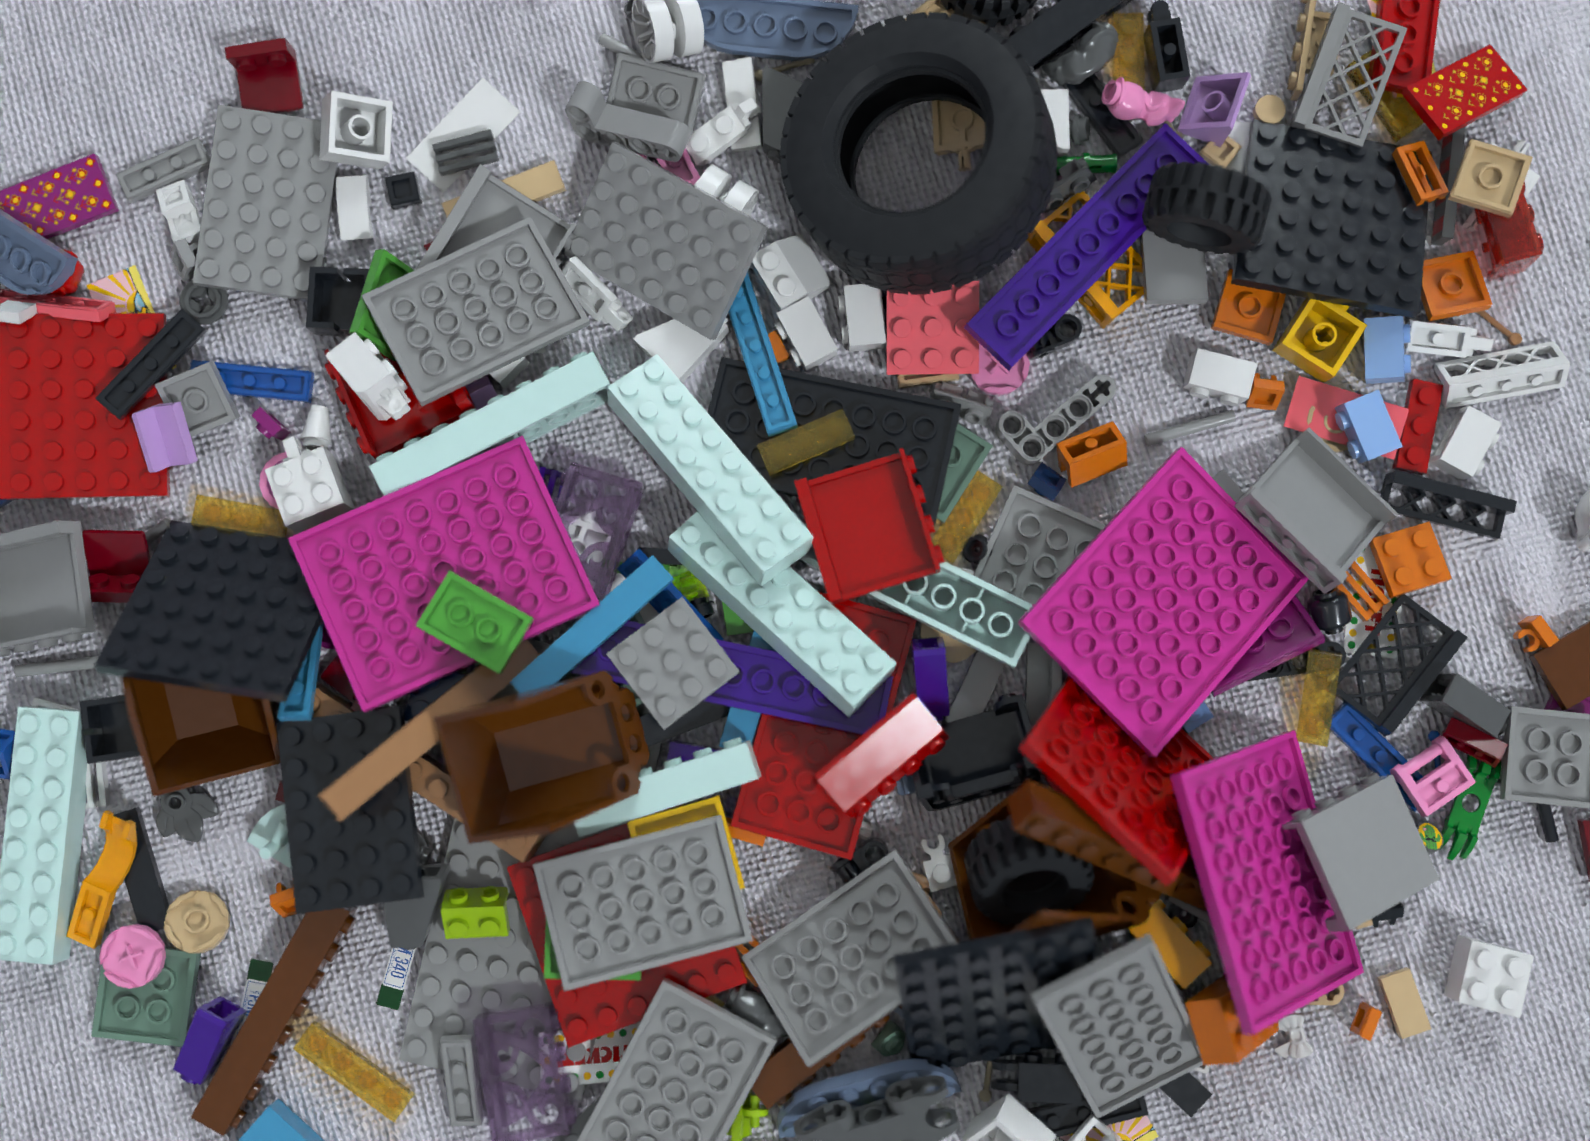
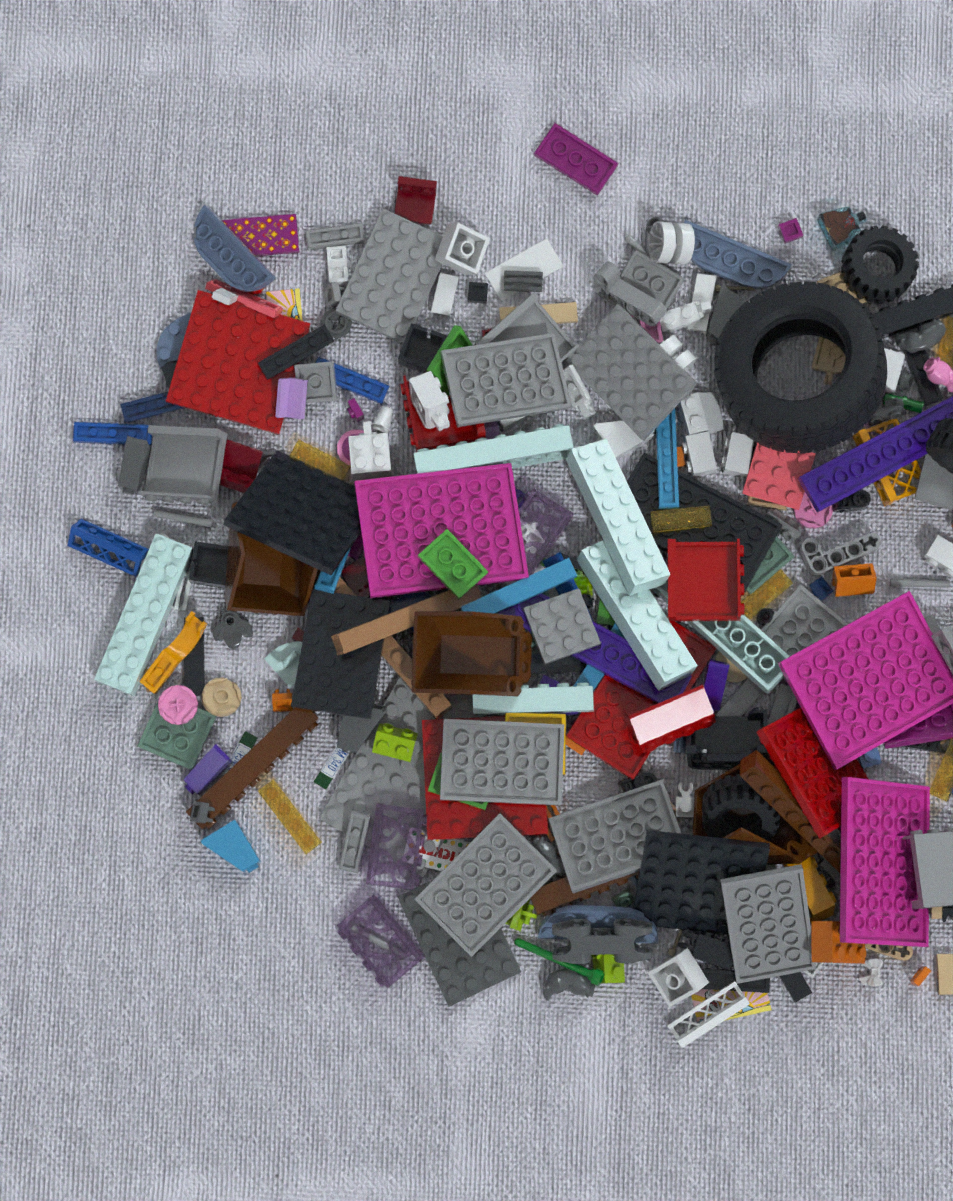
camera: 10 degrees right, 5 degrees down
none -> dark grey tile [190,801,215,823]

